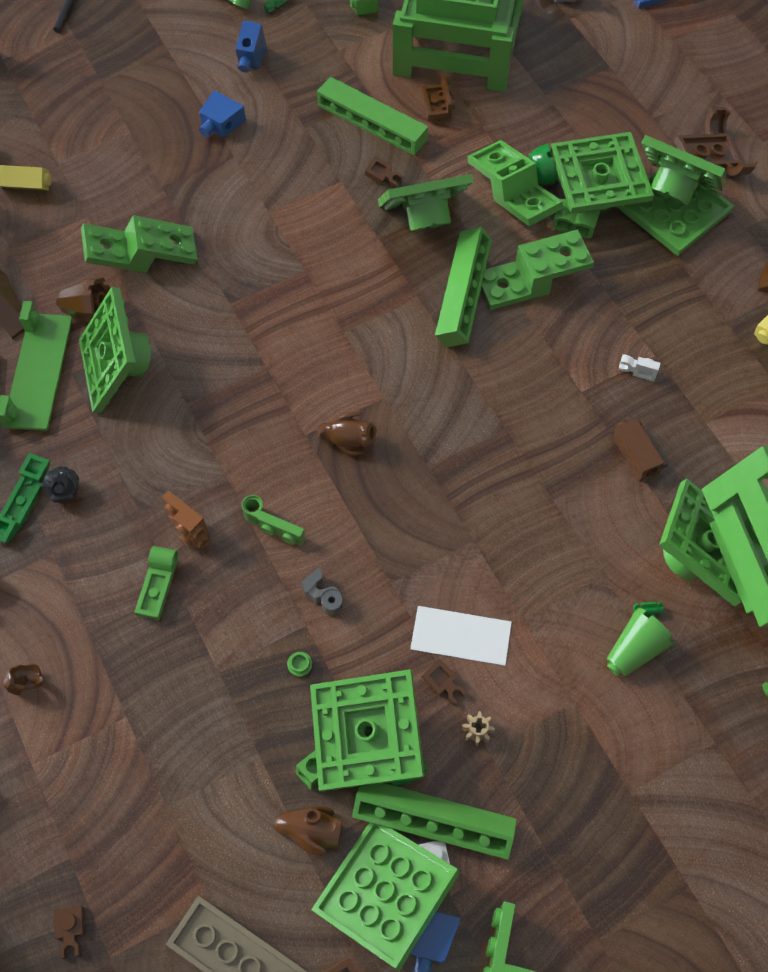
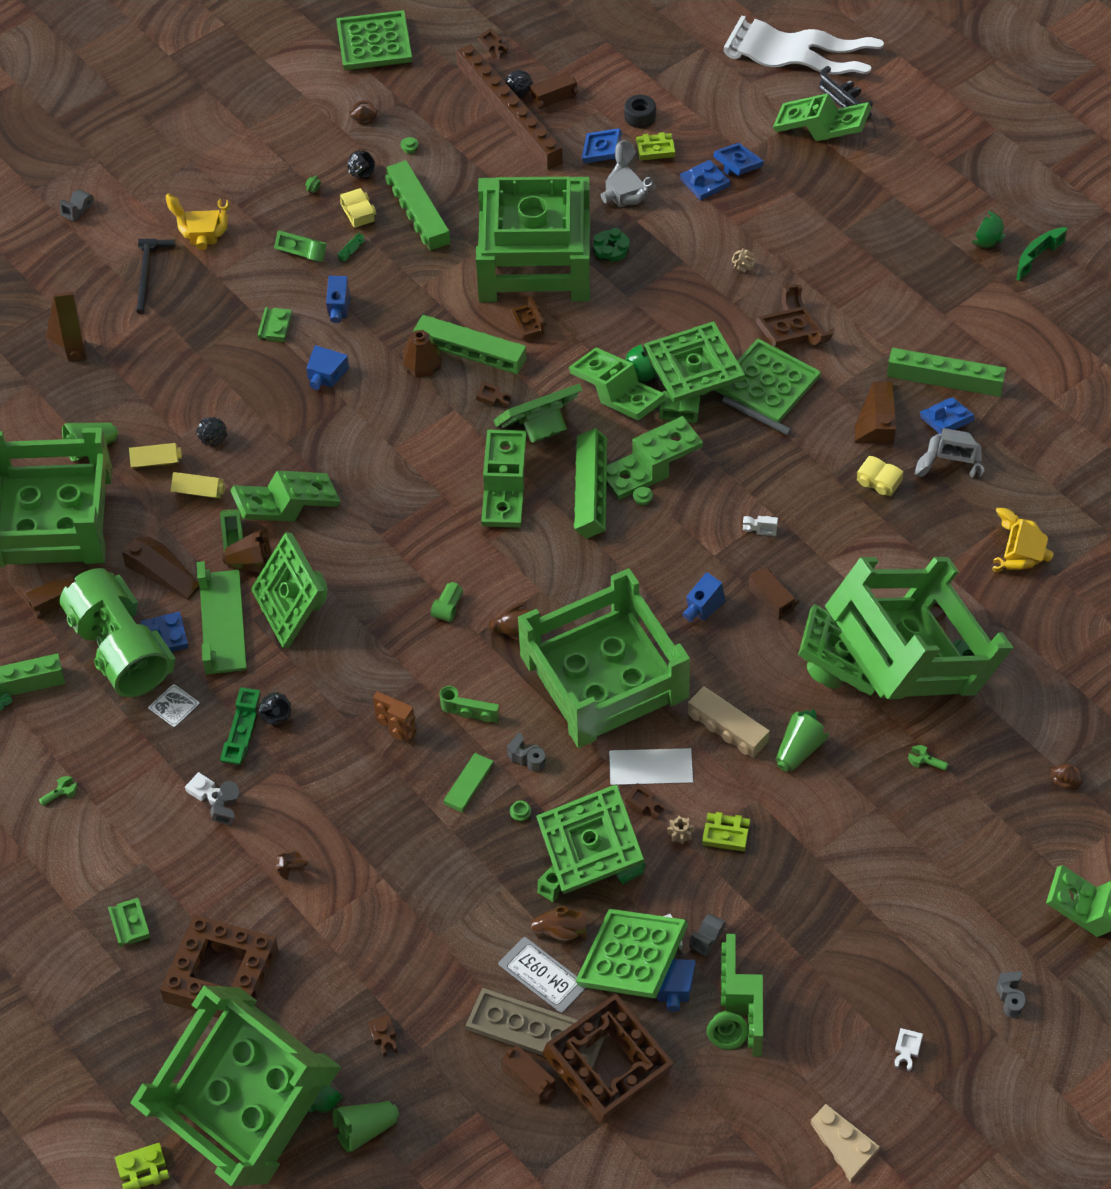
camera: 10 degrees left, 10 degrees down
bright green plate [134,546,178,620] -> none
bright green brick [352,783,516,860] -> none
bright green piece [641,135,726,206] -> none
none -> light yellow brick [171,472,225,499]
none -> black piece [196,417,228,446]
none -> bright green slope [220,509,244,552]
none -> bright green plate [258,307,292,342]
none -> reddish brown cone [403,330,441,377]
none -> bright green piece [431,582,463,622]
none -> bright green tile [444,753,493,813]
none -> bright green bracket [481,430,527,528]
none -> sticker [498,937,586,1013]
none -> bright green piece [518,568,690,749]
none -> green plate [593,228,630,262]
none -> bright green plate [633,487,653,506]
none -> blue torso [682,572,726,622]
none -> tan brick [688,686,770,758]
none -> dark grey leg [689,913,726,957]
none -> lime plate [702,812,750,852]
none -> dark grey bar [722,396,791,436]
none -> tan gear [732,249,755,273]

